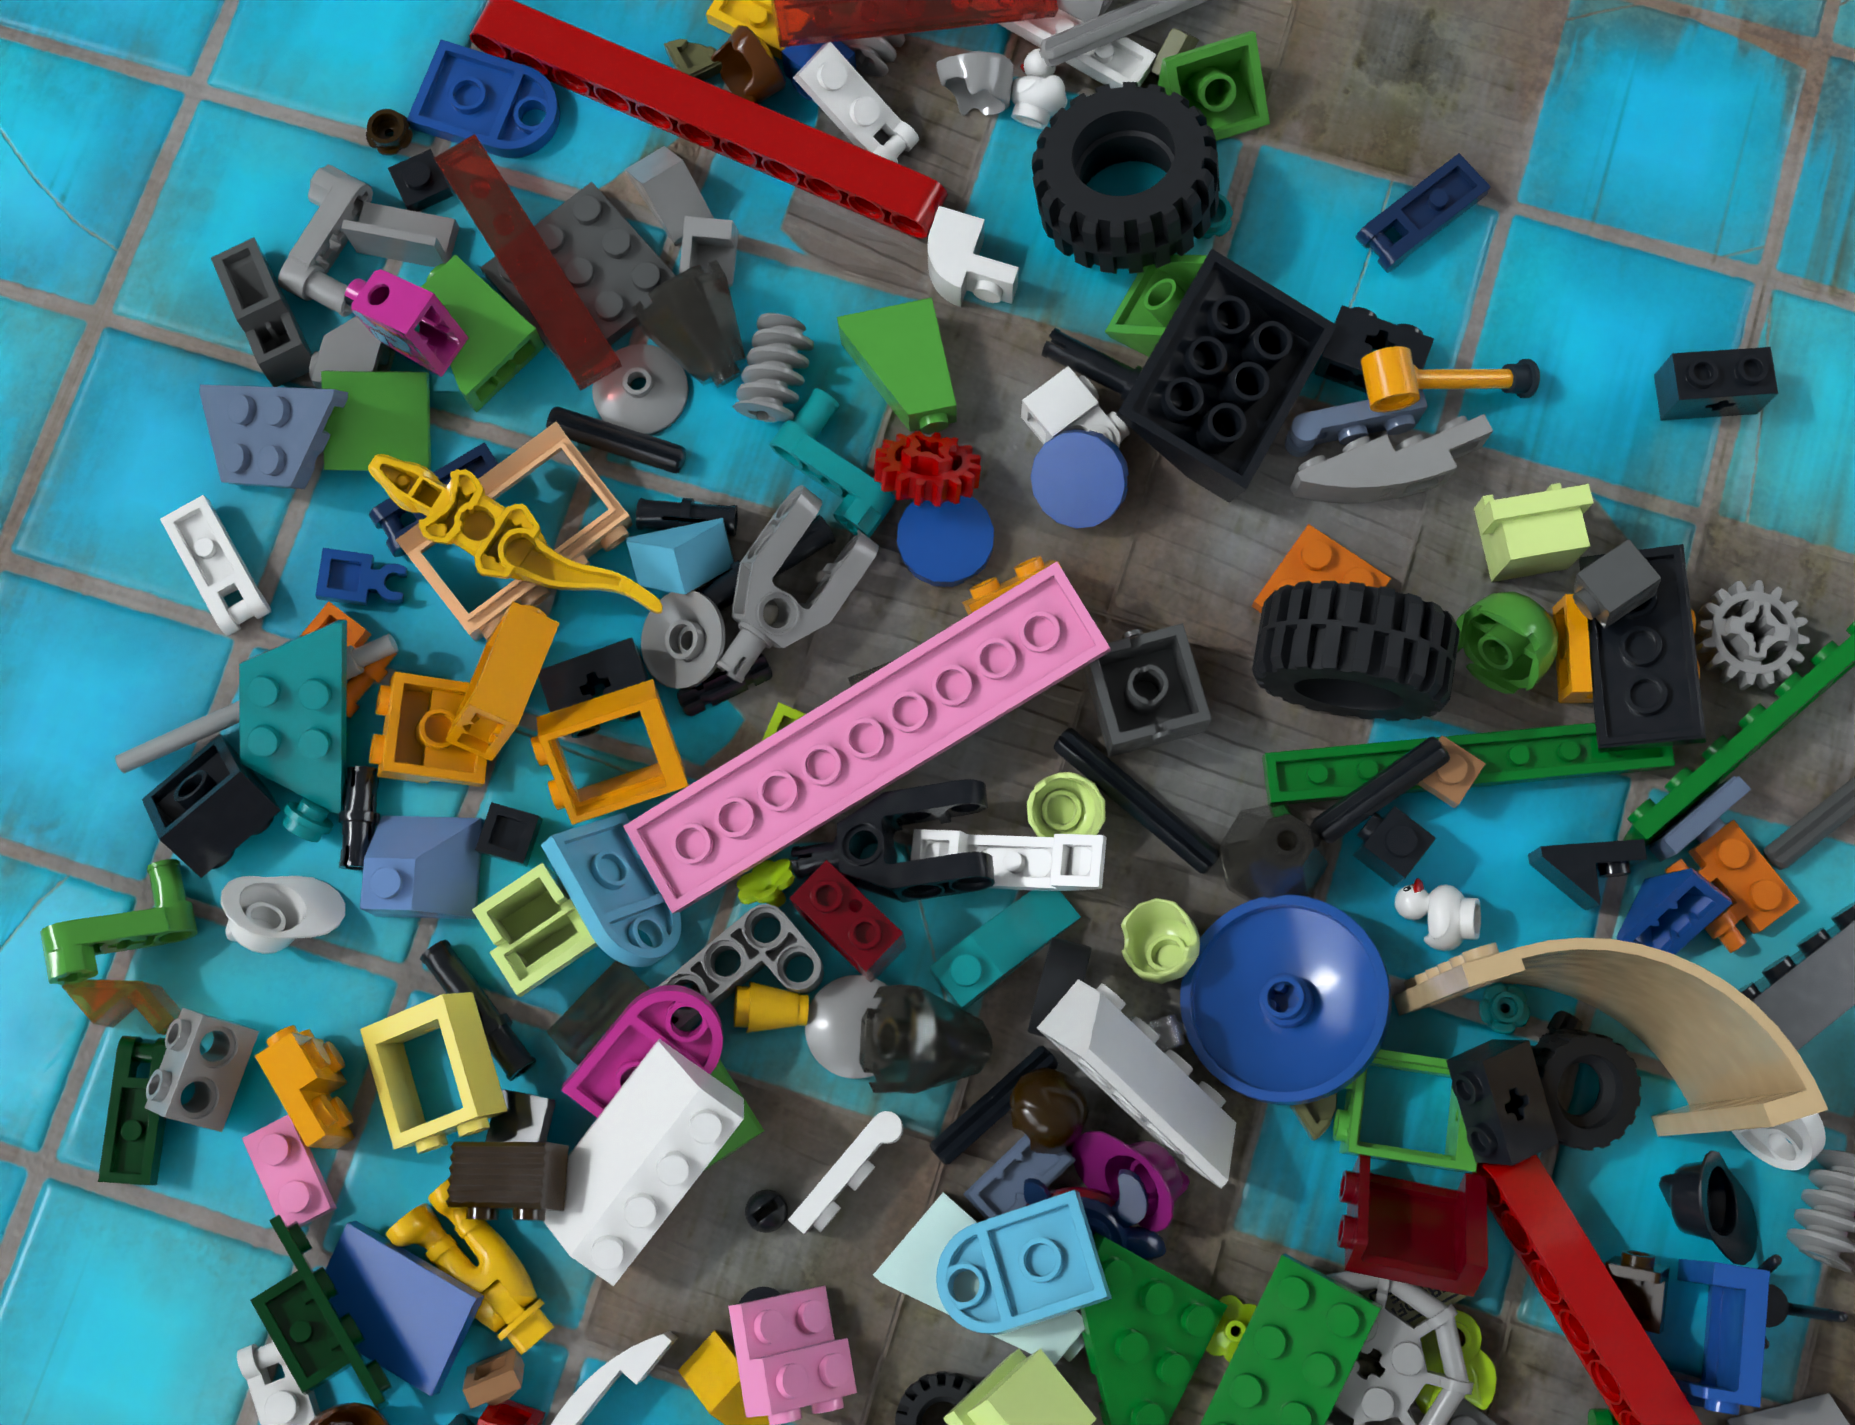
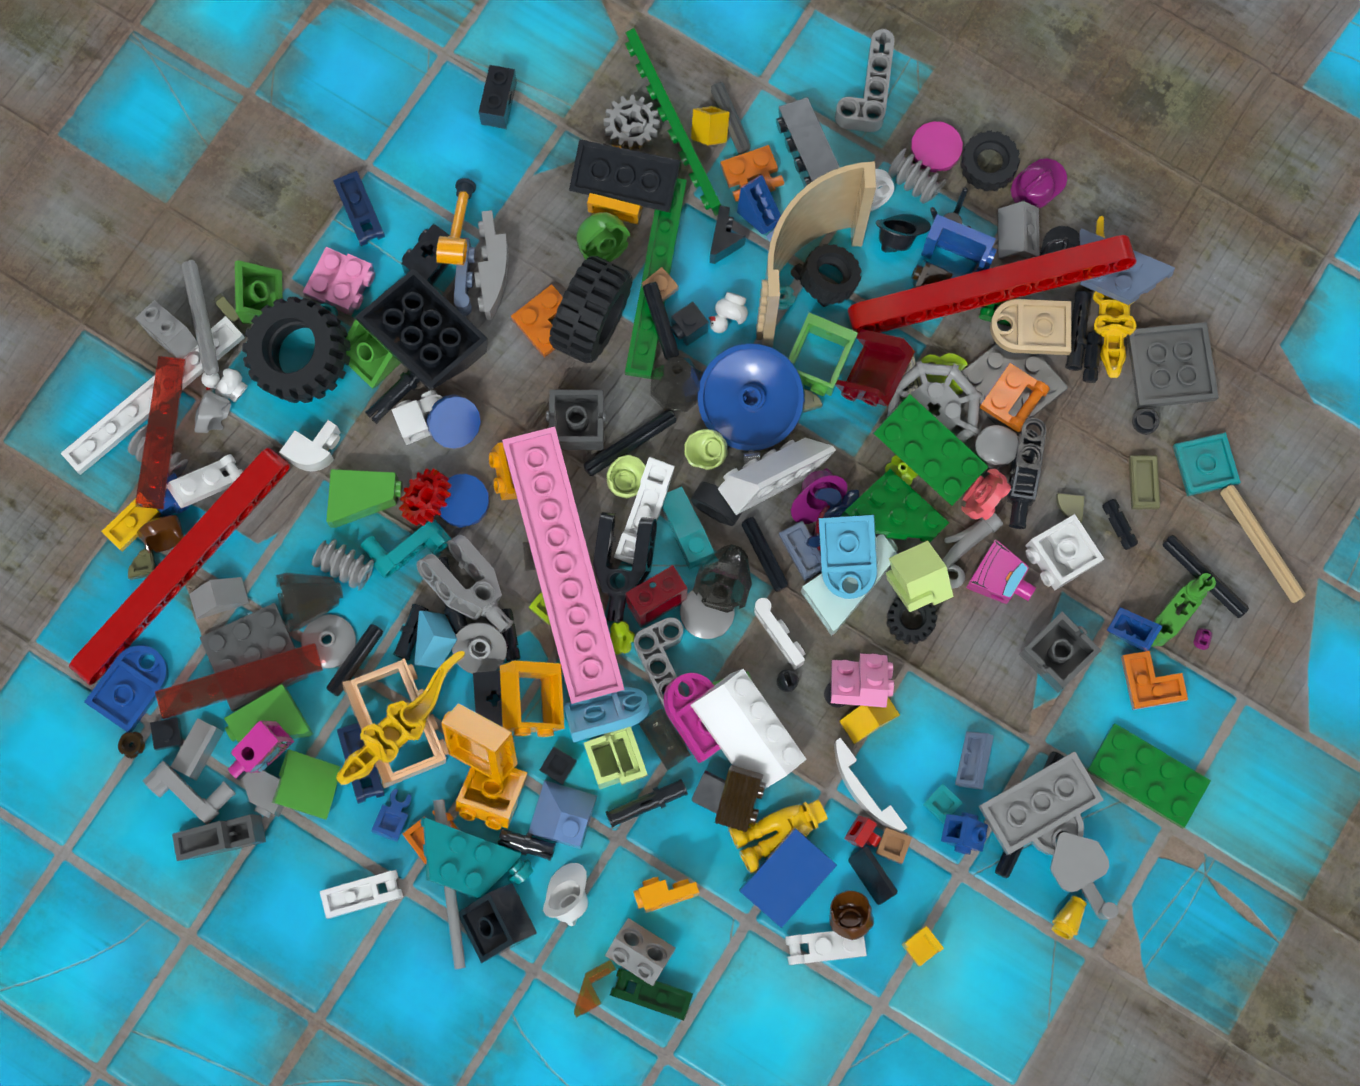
camera: 80 degrees left, 0 degrees up
bright green beam [40,859,198,985] -> none
sand blue wing [199,384,348,489] -> none
bright pink plate [242,1115,337,1227] -> none
dark green bracket [250,1215,392,1410] -> none
light yellow window [360,992,508,1154] -> none
medium nougat plate [462,1347,525,1409] -> none
light grey panel [679,216,739,287] -> none
yellow cone [733,981,809,1033] -> none
dark brown hair [1010,1067,1089,1154] -> none
black brick [1446,1039,1559,1166] -> none
yellowish green plate [1474,483,1594,582] -> none
dark grey brick [1573,539,1661,629] -> none
sand blue plate [1648,776,1751,862] -> none
none -> bright pink plate [303,247,375,316]
none -> yellow panel [691,106,730,145]

